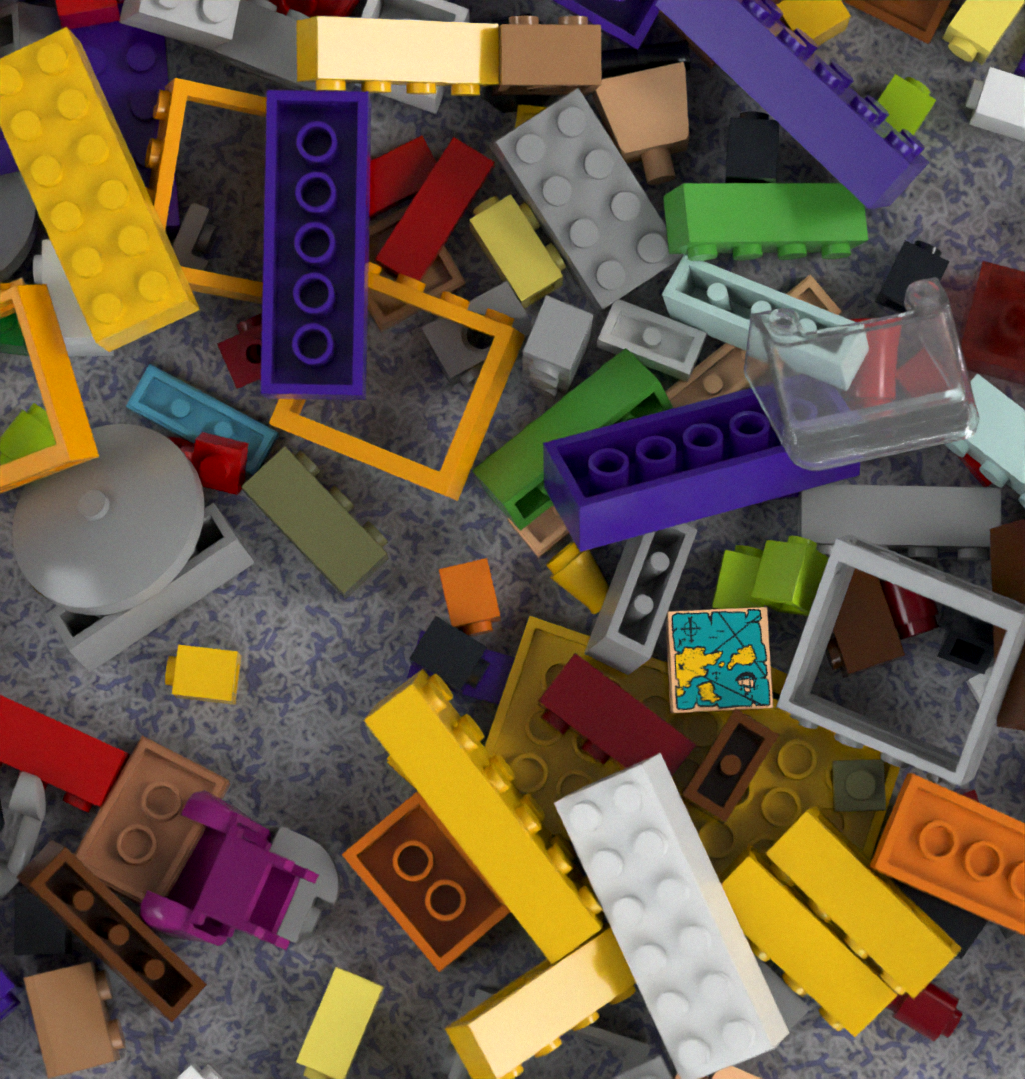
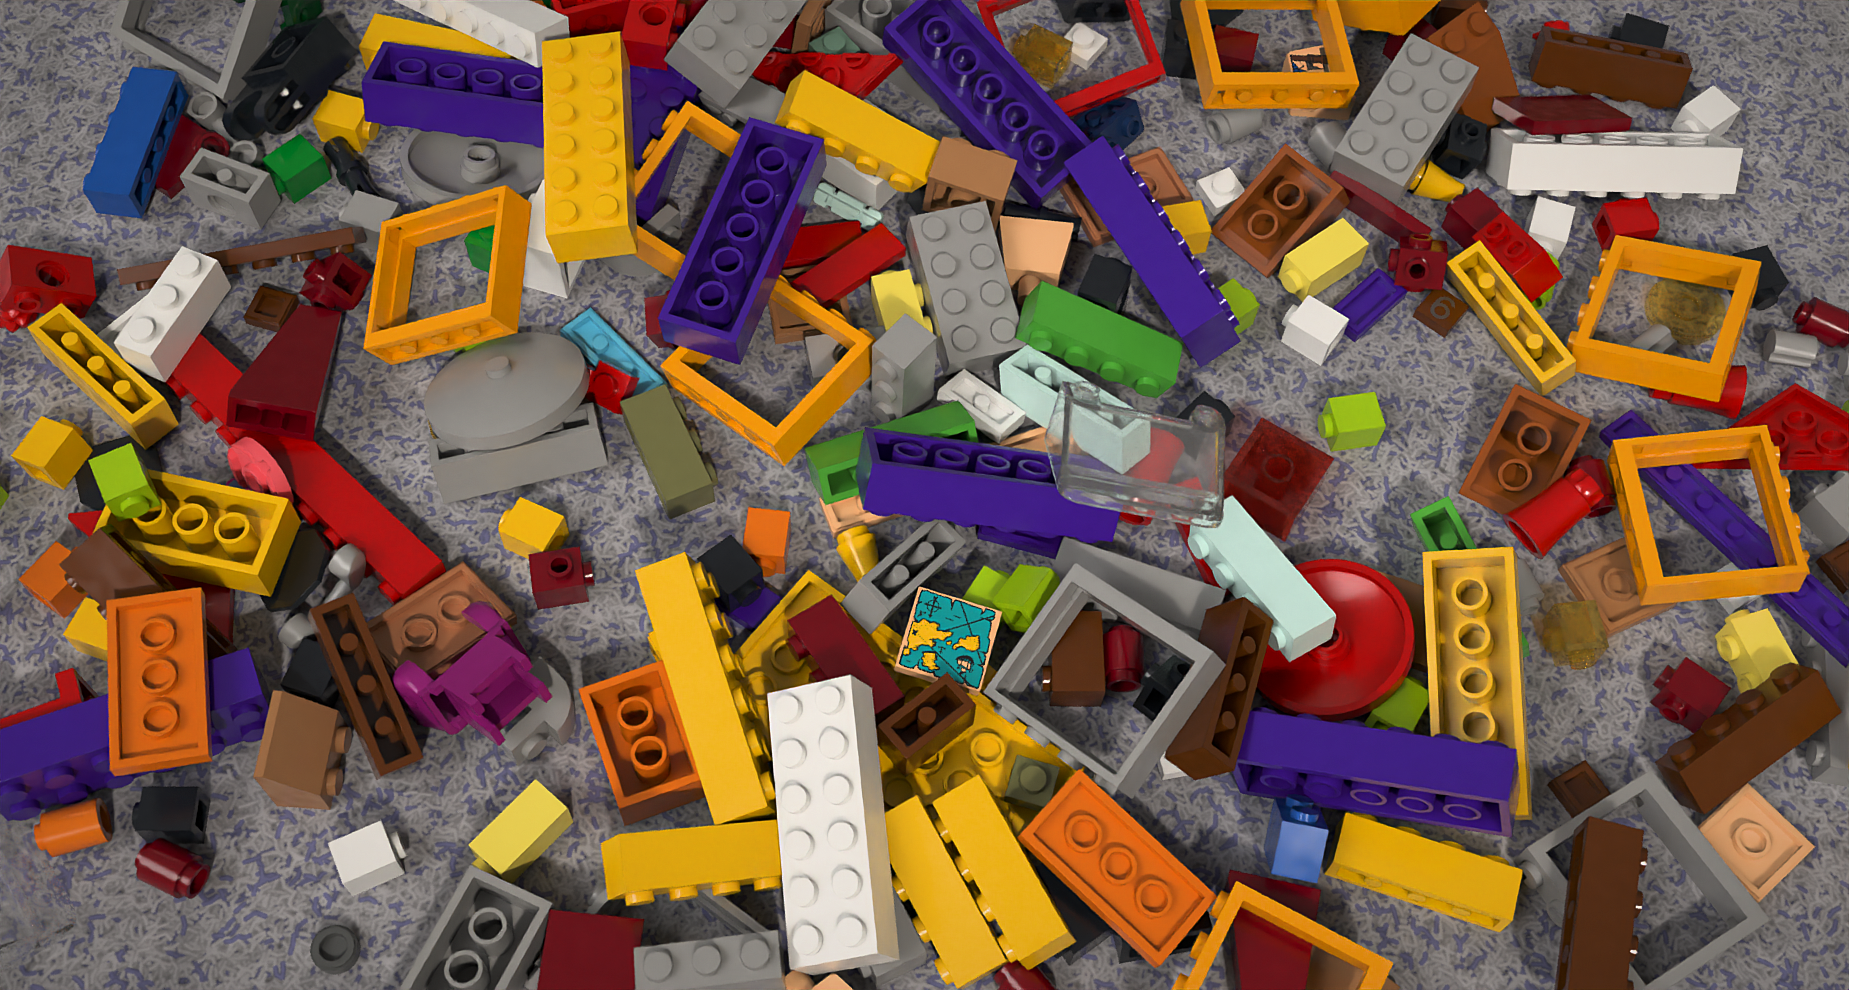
camera: 15 degrees right, 20 degrees down
none -> dark red brick [528,546,595,610]
none -> light aqua axle [813,182,884,231]

